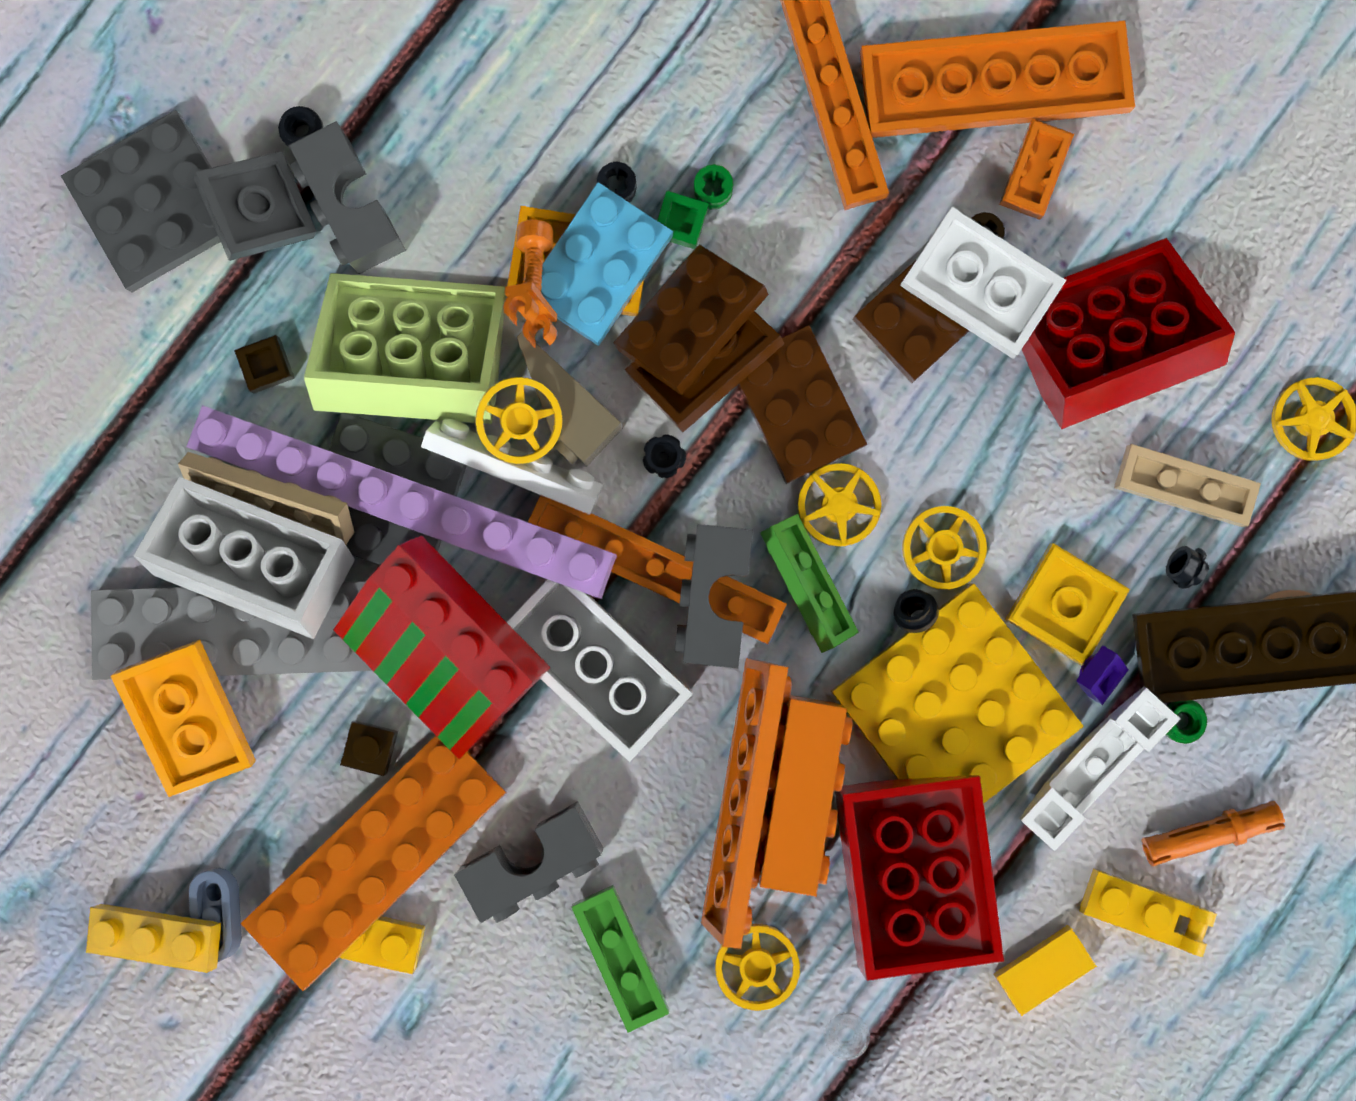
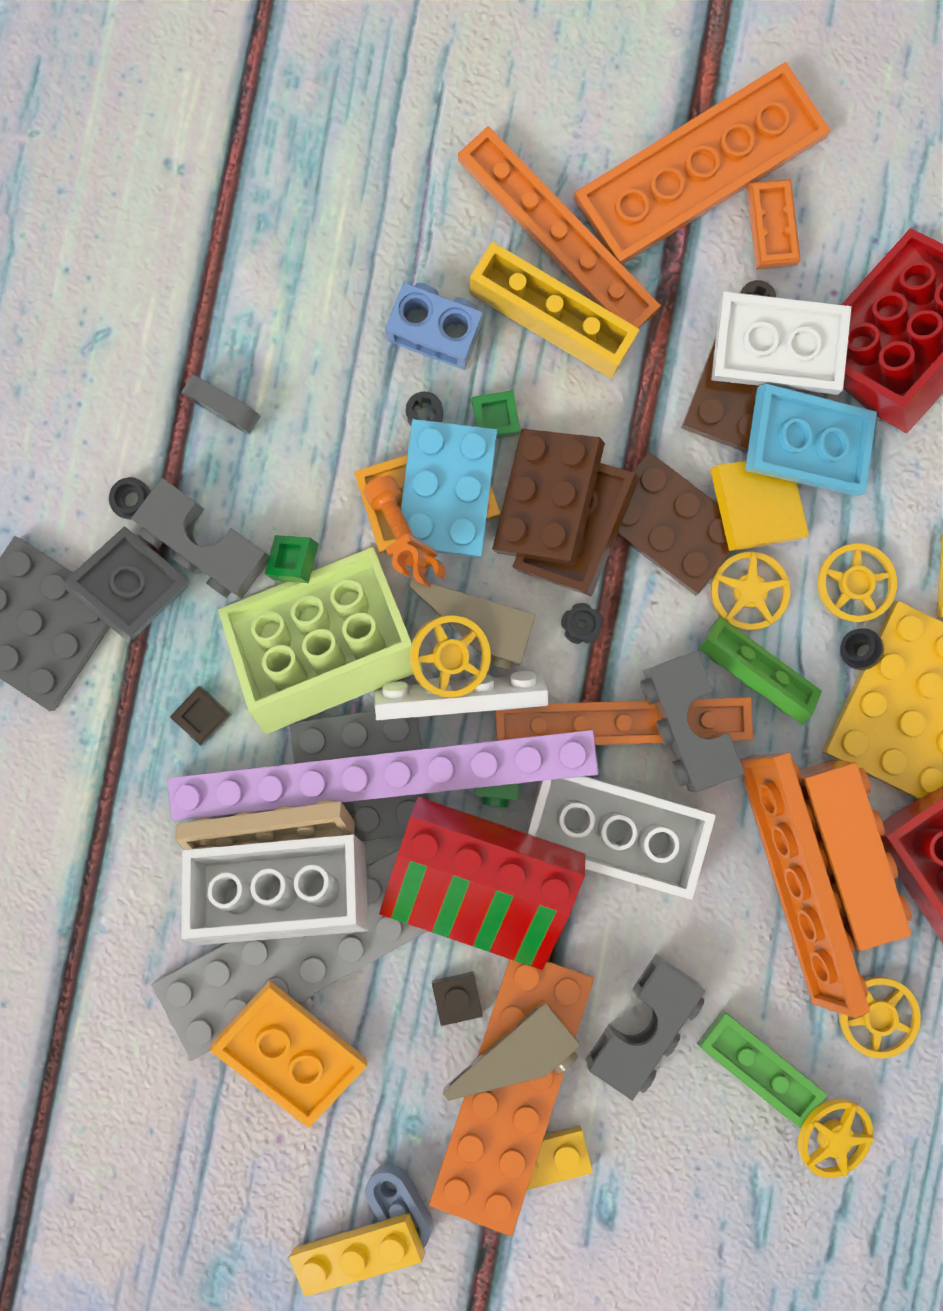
camera: 30 degrees left, 0 degrees up
green bush [694,164,734,210] -> none
none -> dark grey beam [181,375,261,435]
none -> green plate [265,535,319,583]
none -> medium blue brick [385,282,483,370]
none -> dark tan slope [442,1000,581,1101]
none -> yellow brick [470,241,640,379]
none -> green plate [474,783,520,807]
none -> yellow tile [710,461,809,551]
none -> medium azure plate [745,384,877,496]
none -> yellow wheel [798,1098,874,1178]

